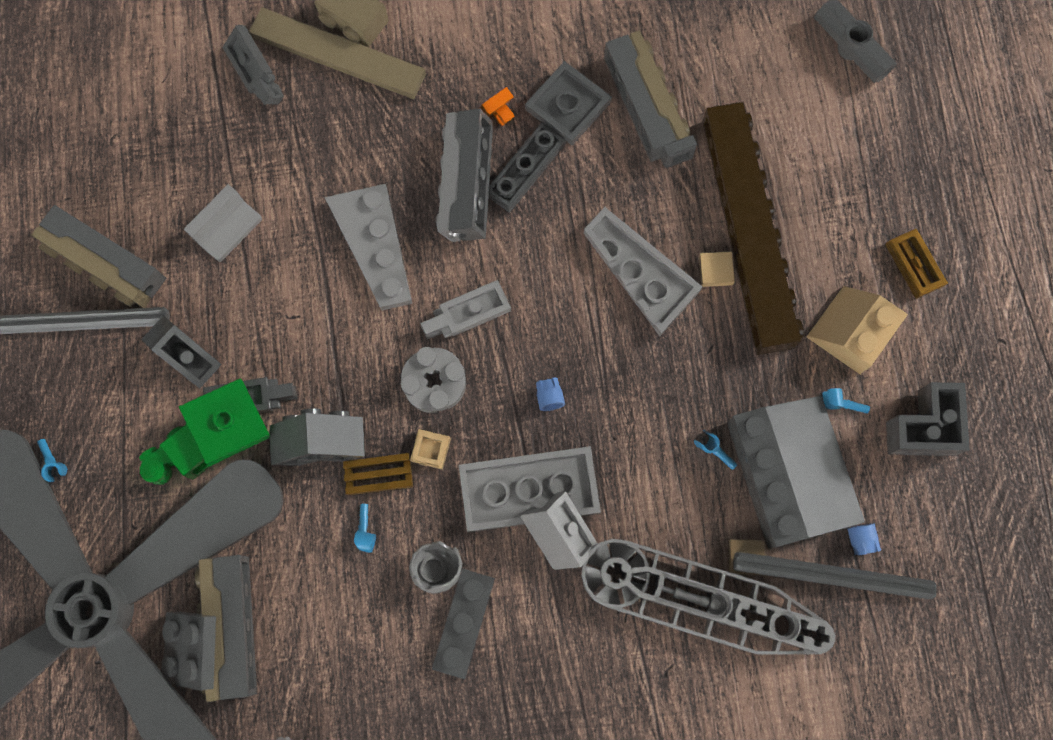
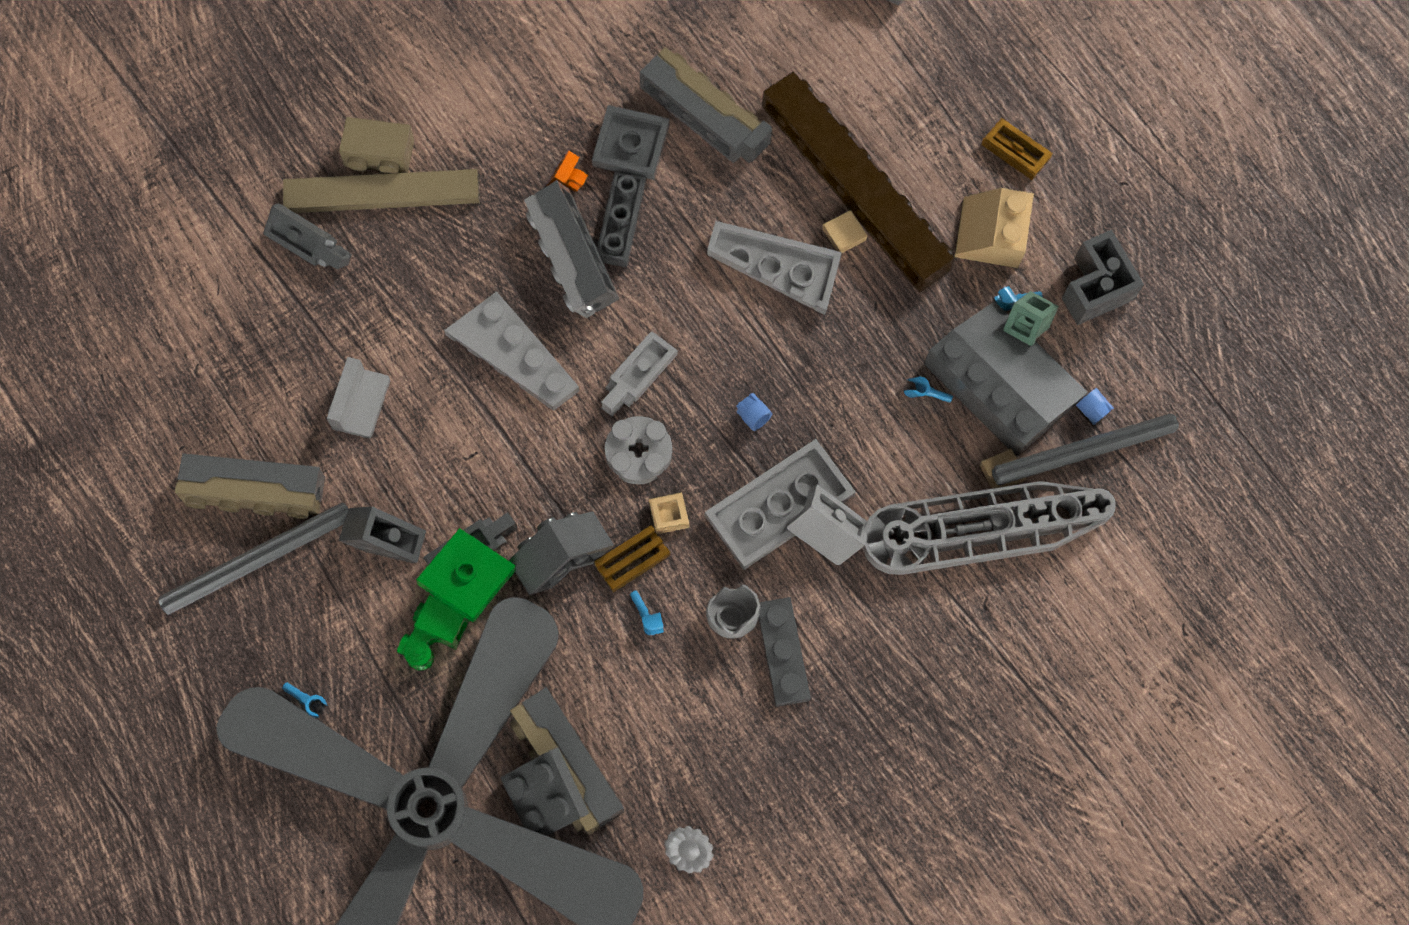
camera: 35 degrees left, 5 degrees down
none -> sand green brick [1003,291,1059,346]

